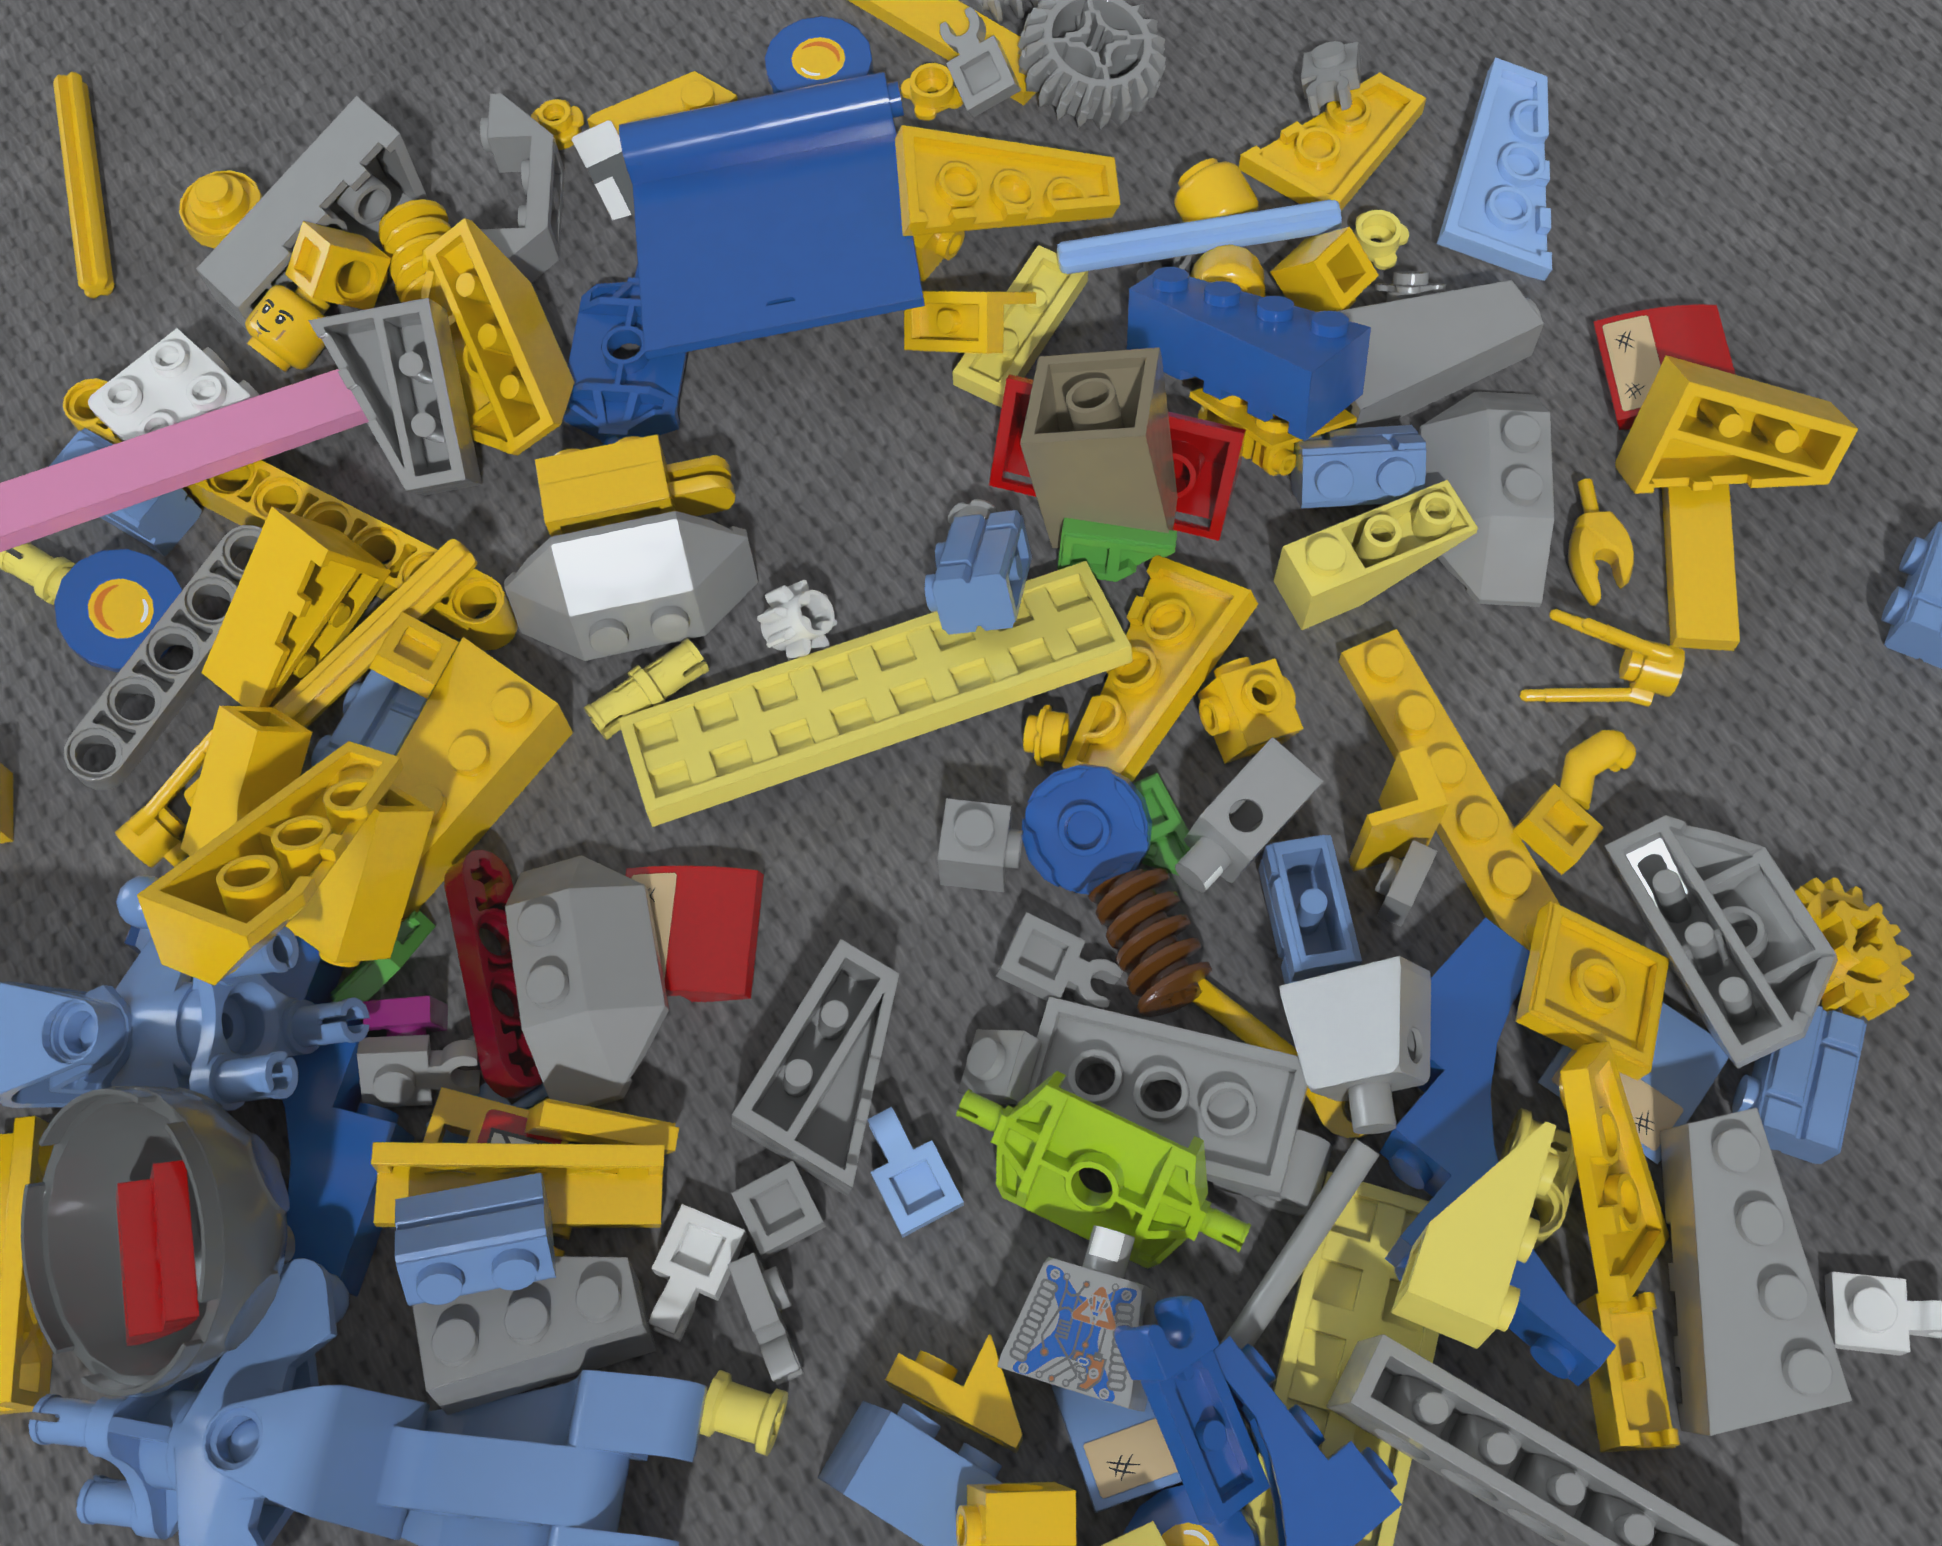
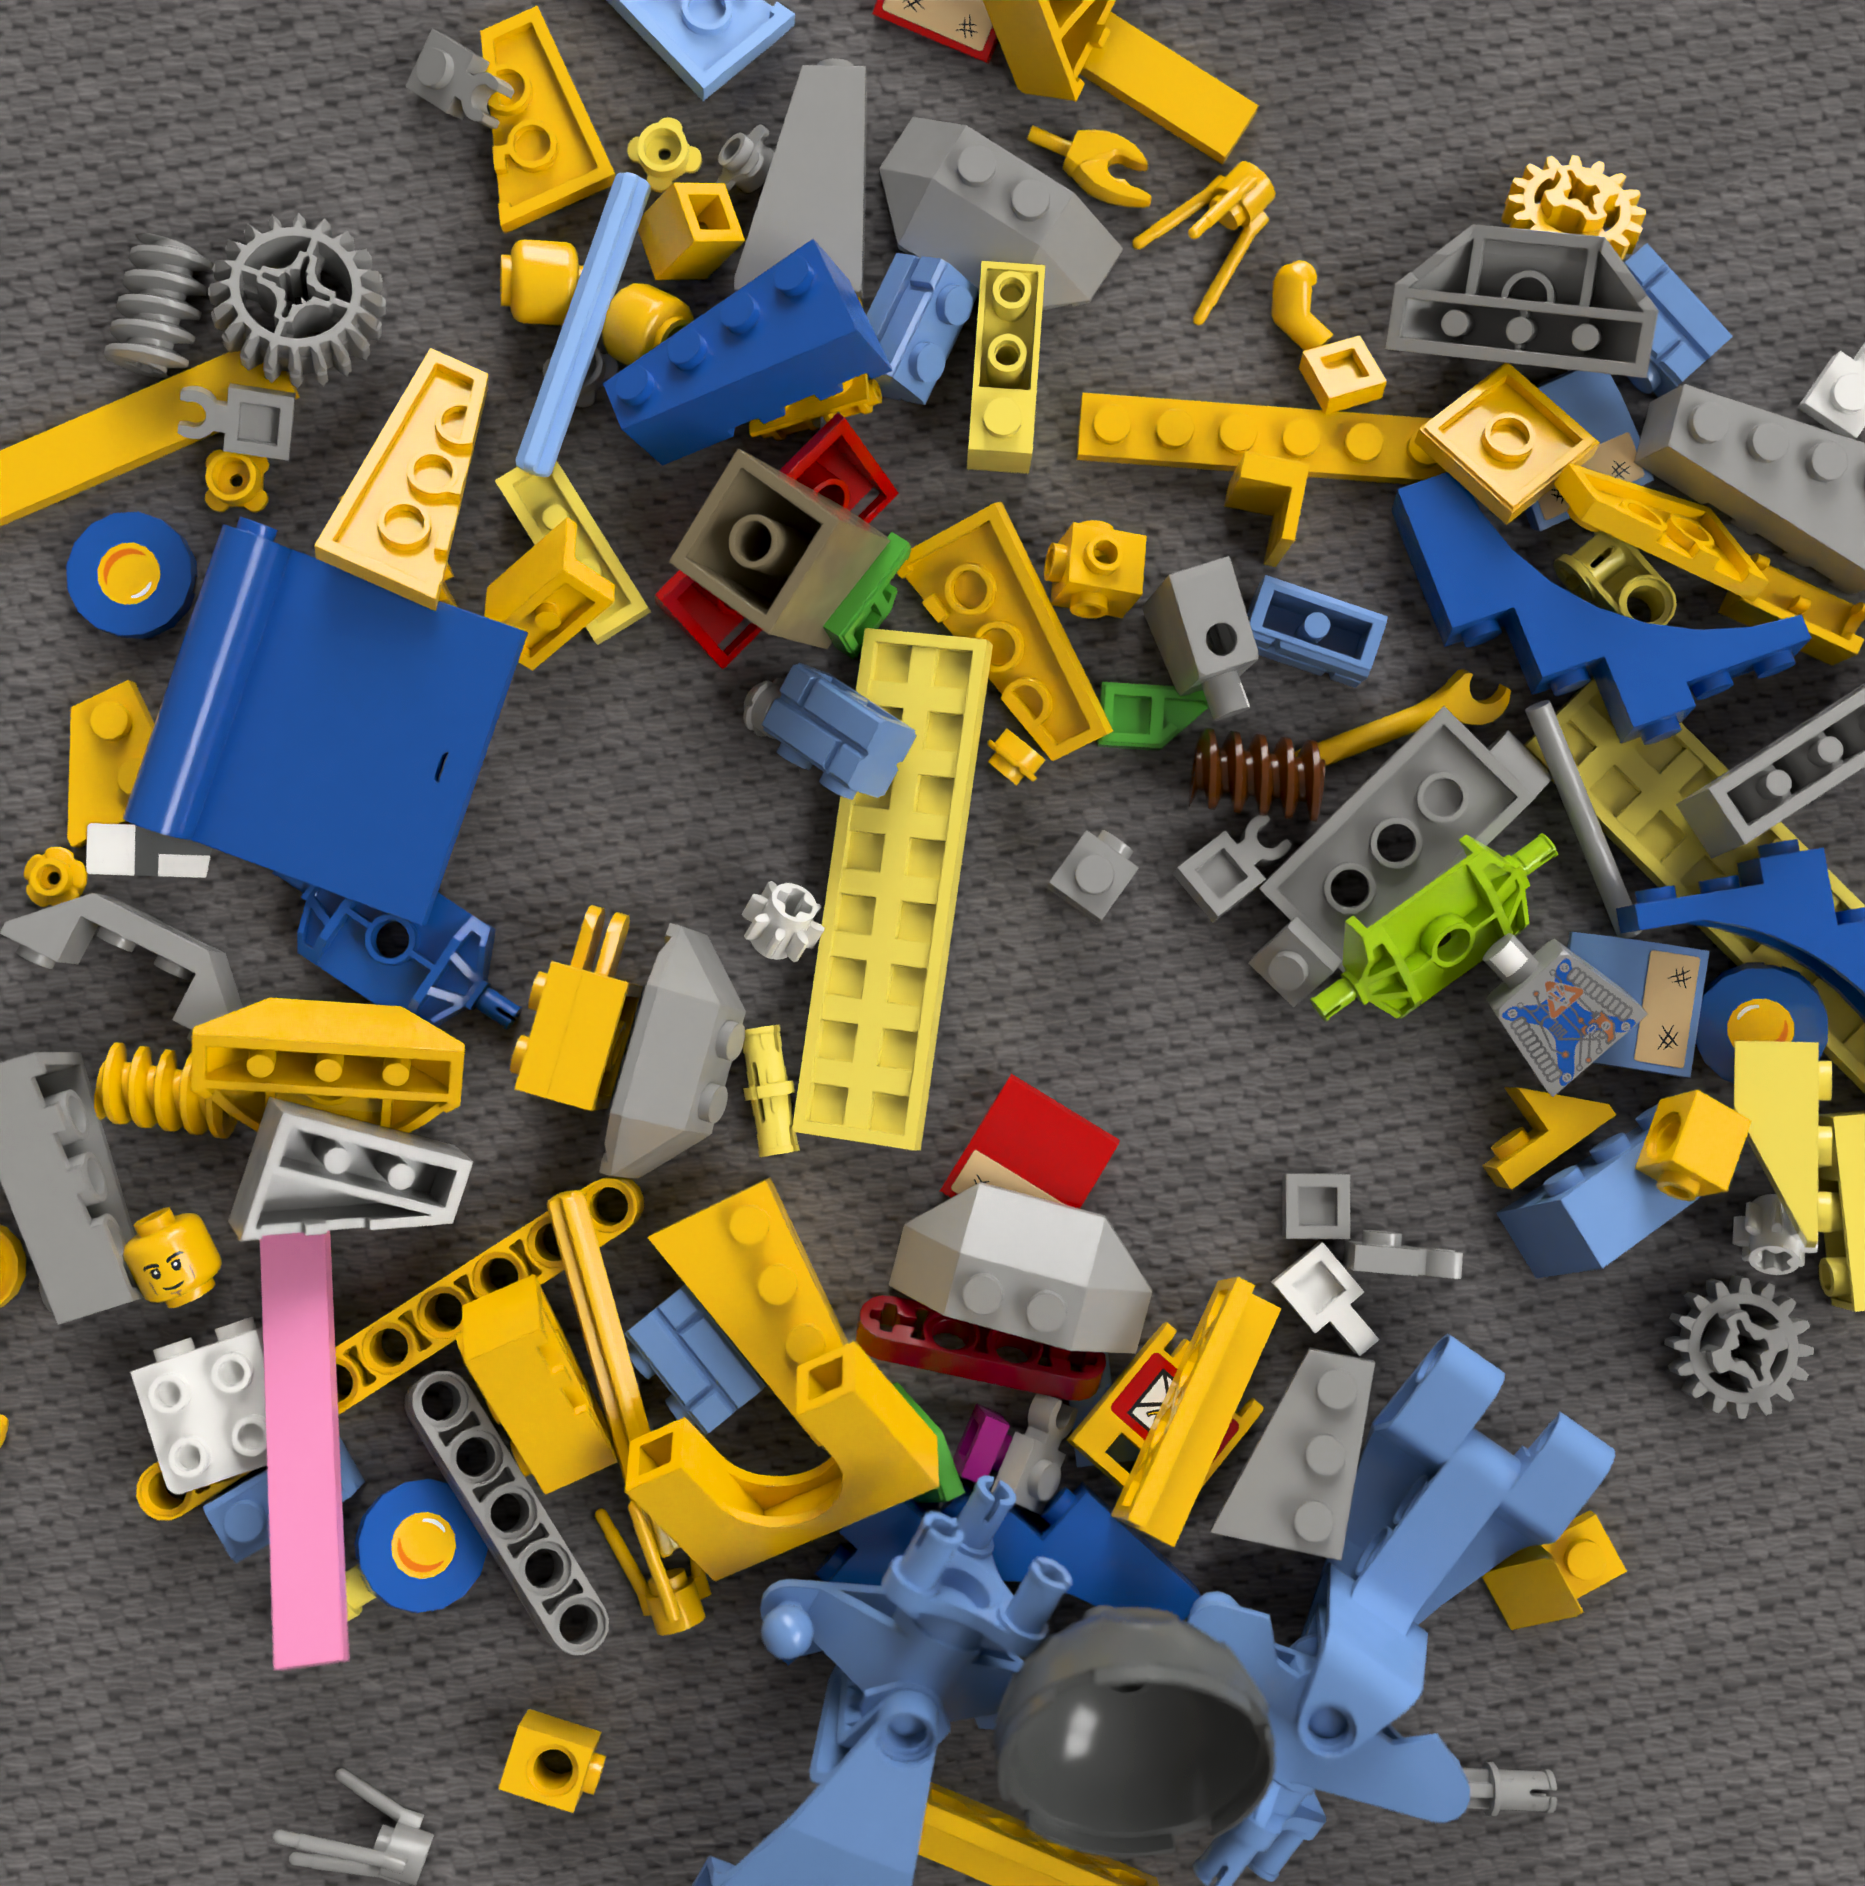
camera: 70 degrees left, 20 degrees up
red slope [116,1160,200,1346] -> none
yellow wedge [137,741,403,986] -> none
yellow brick [285,221,391,310] -> none
yellow plate [369,611,459,699] -> none
medium blue brick [395,1173,556,1306] -> none
yellow tile [525,1099,679,1155] -> none
light yellow bush [700,1370,788,1456] -> none
light grey wedge [731,939,899,1196] -> none
light blue plate [867,1107,964,1238] -> none
blue tile [1022,764,1152,895] -> none
blue plate [1114,1296,1270,1526] -> none
torso [1279,956,1431,1134] -> none
light grey plate [1374,840,1438,927] -> none
light yellow slope [1391,1122,1559,1349] -> none

